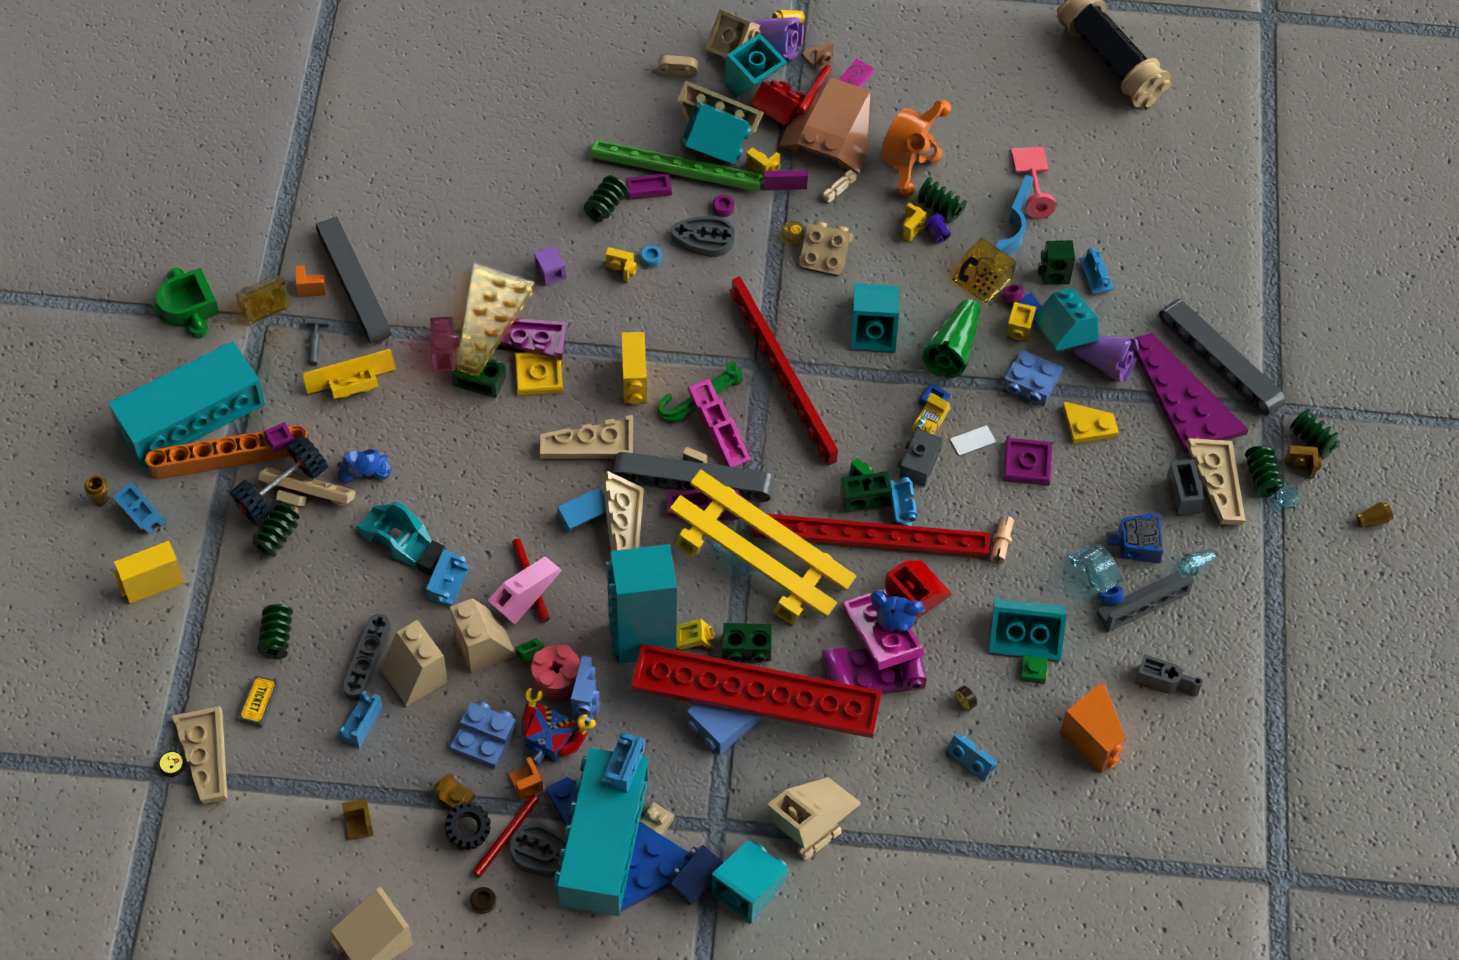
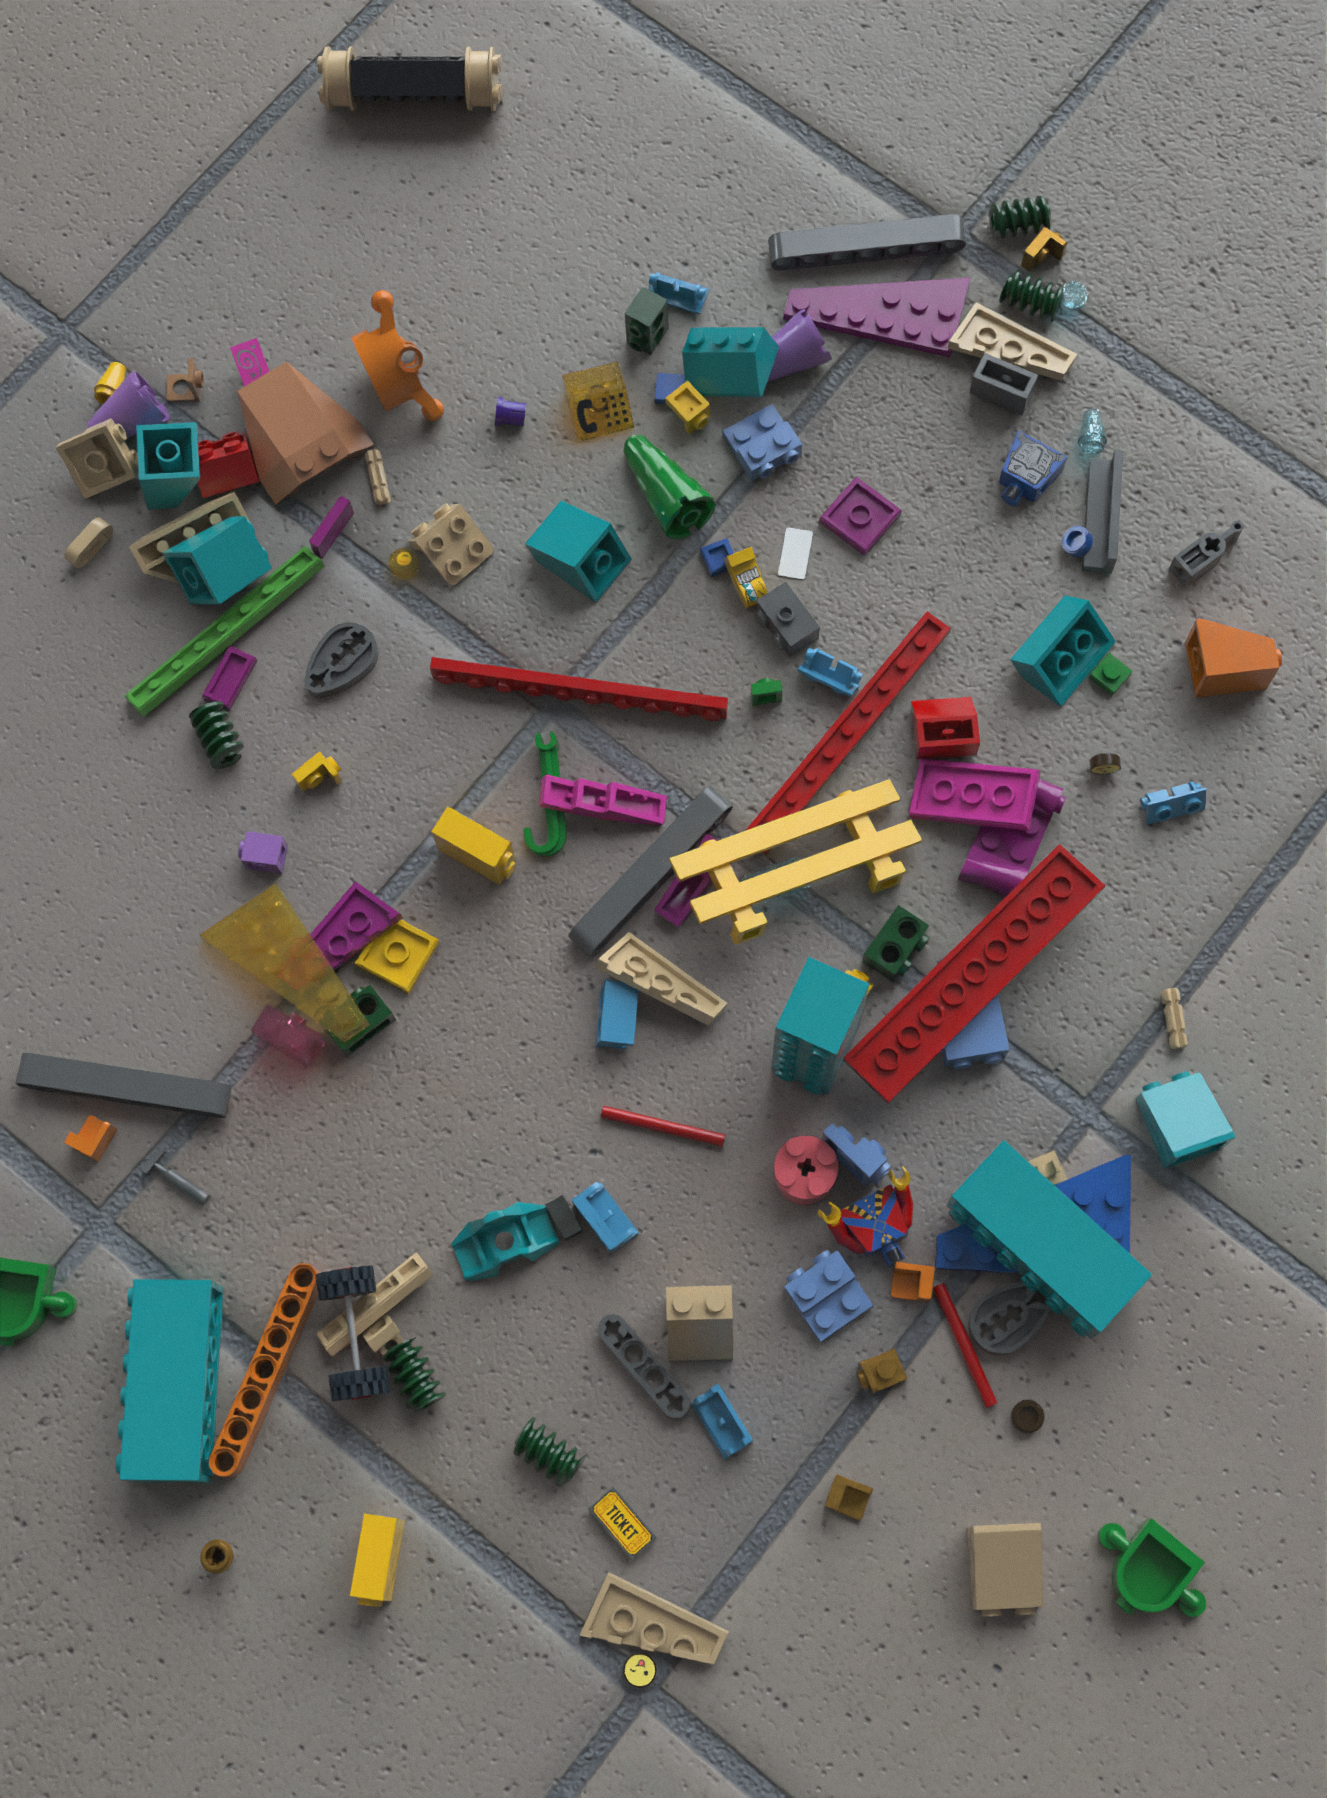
camera: 50 degrees left, 15 degrees up
dark azure hinge [113,481,167,533] -> none
clear yellow slope [235,275,290,325] -> none
magenta tile [263,422,295,453] -> none
yellow bracket [302,349,396,399] -> none
blue hair [337,449,391,484] -> none
black tyre [444,802,491,850] -> none
tan slope [450,598,516,673] -> none
bright pink slope [488,557,562,625] -> none
green plate [515,638,545,662] -> none
tan wing [540,415,633,459] -> none
dark azure hinge [601,733,645,792] -> none
dark azure tile [640,245,662,268] -> none
dark blue brick [667,845,724,905] -> none
tan tile [683,447,707,463] -> none
magenta tile [712,195,734,217] -> none
yellow bracket [746,147,780,178] -> none
tan slope [767,777,861,849] -> none
red bar [797,65,832,115] -> none
dark green brick [840,471,893,513] -> none
blue hair [870,591,925,632] -> none
yellow bracket [902,203,926,243] -> none
dark green piece [917,177,967,222] -> none
light nougat pin [990,516,1015,564] -> none
dark azure piece [992,175,1034,263] -> none
magenta tile [1001,284,1025,302] -> none
coral piece [1011,147,1056,219] -> none
yellow wing [1062,402,1119,444] -> none
clear light blue brick [1069,543,1123,593] -> none
pearl gold cone [1356,501,1394,528] -> none

